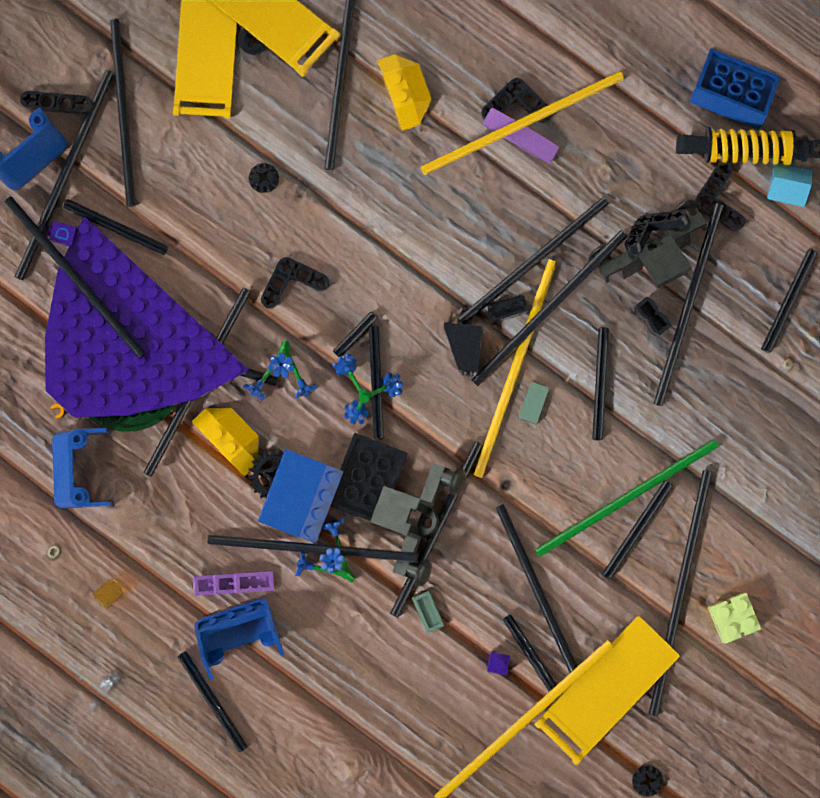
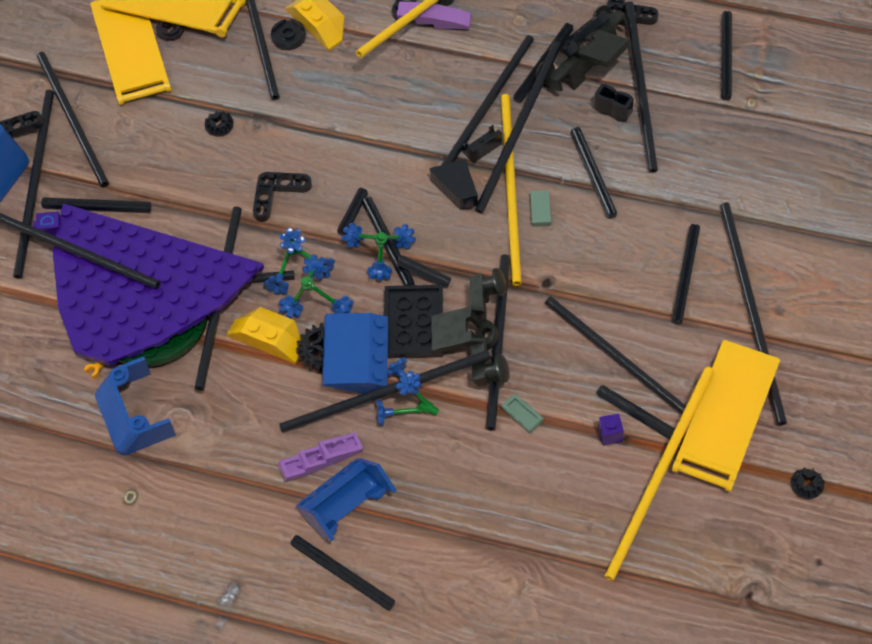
camera: 15 degrees left, 25 degrees down
clear yellow brick [92,579,124,609] -> none
green piece [535,439,719,557] -> none
yellowish green piece [708,593,761,644] -> none
none -> black tile [271,19,306,50]
none -> blue plant [279,255,354,319]
none -> black axle [397,255,451,288]
none -> black axle [514,23,573,103]

